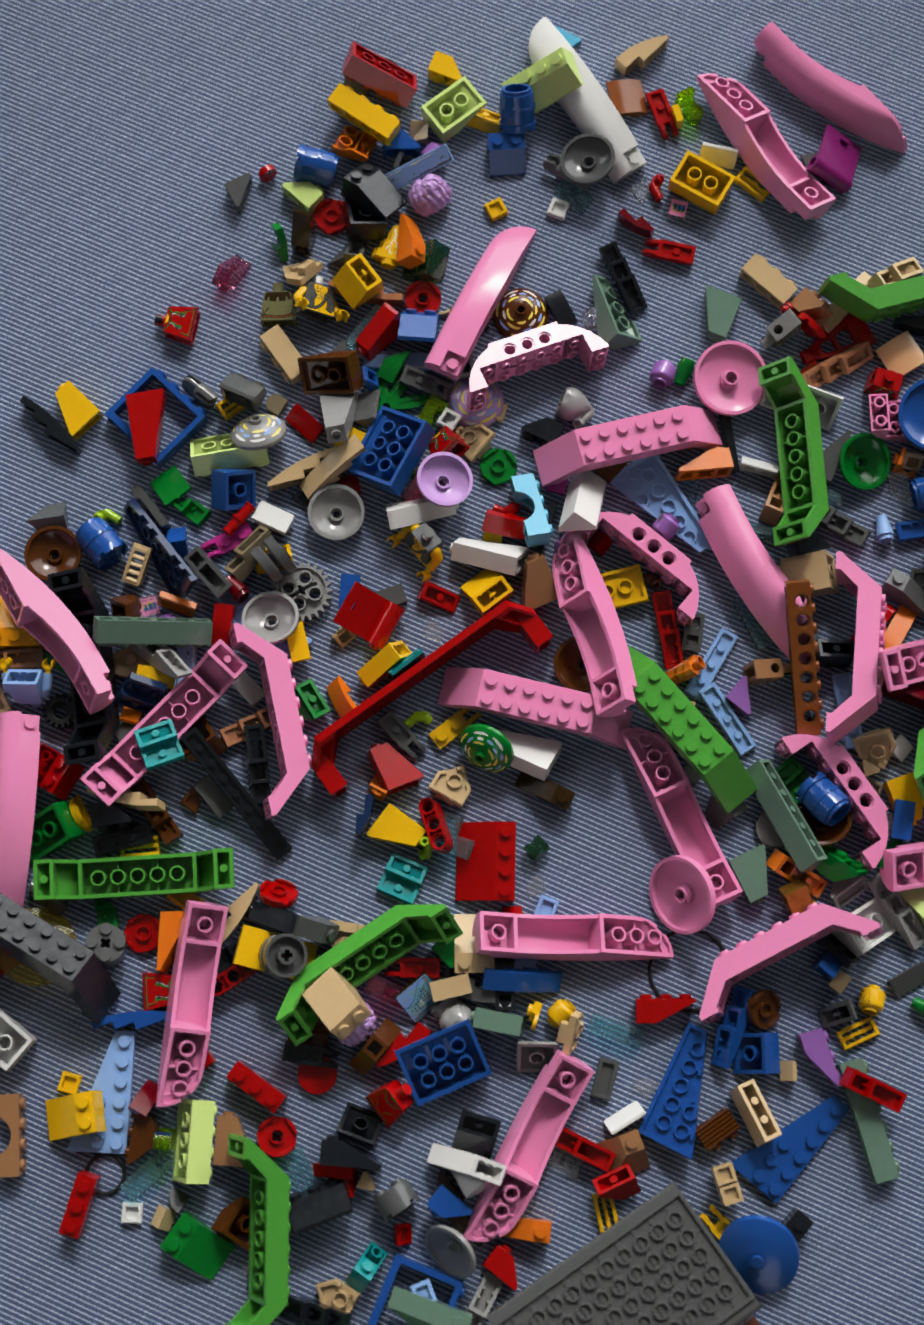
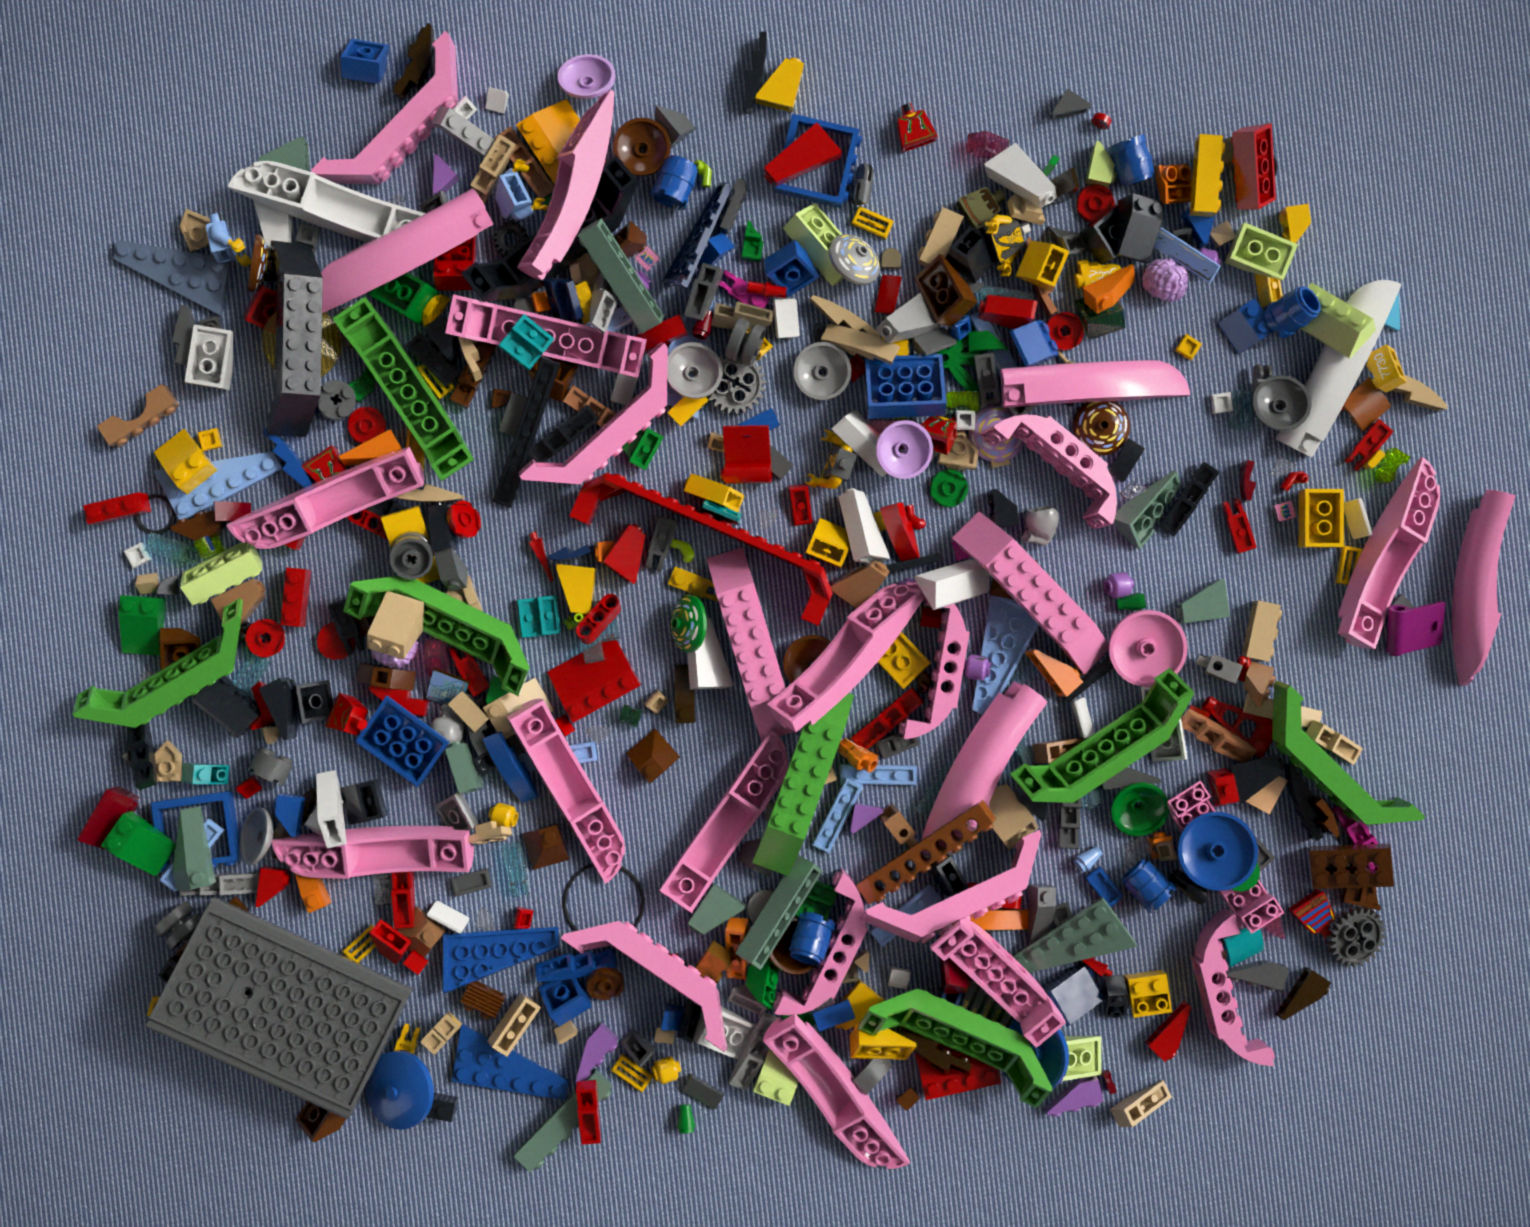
camera: 55 degrees right, 10 degrees up
tan slope [122,542,153,586] -> none
green piece [150,465,192,507] -> none
orange tile [157,590,197,618] -> none
dark grey slope [219,373,267,413] -> none
orange slope [327,676,357,717] -> none
tan plate [428,765,472,808] -> none
medium azure arch [510,473,553,547] -> none
yellow hinge [526,1001,543,1030] -> none
red slope [635,994,696,1023] -> none
bright pink dish [649,855,716,935] -> none
red tile [797,312,827,344] -> none
tan plate [852,727,897,769] -> none
none -> red slope [403,950,429,975]
none -> red slope [513,906,534,929]
none -> reddish brown slope [522,823,570,870]
none -> red piece [528,531,553,582]
none -> reddish brown slope [626,728,680,784]
none -> tan slope [644,689,670,714]
none -> black slope [946,226,995,284]
none -> white slope [984,143,1057,208]
none -> black slope [1229,755,1284,804]
none -> yellow brick [1366,344,1407,393]

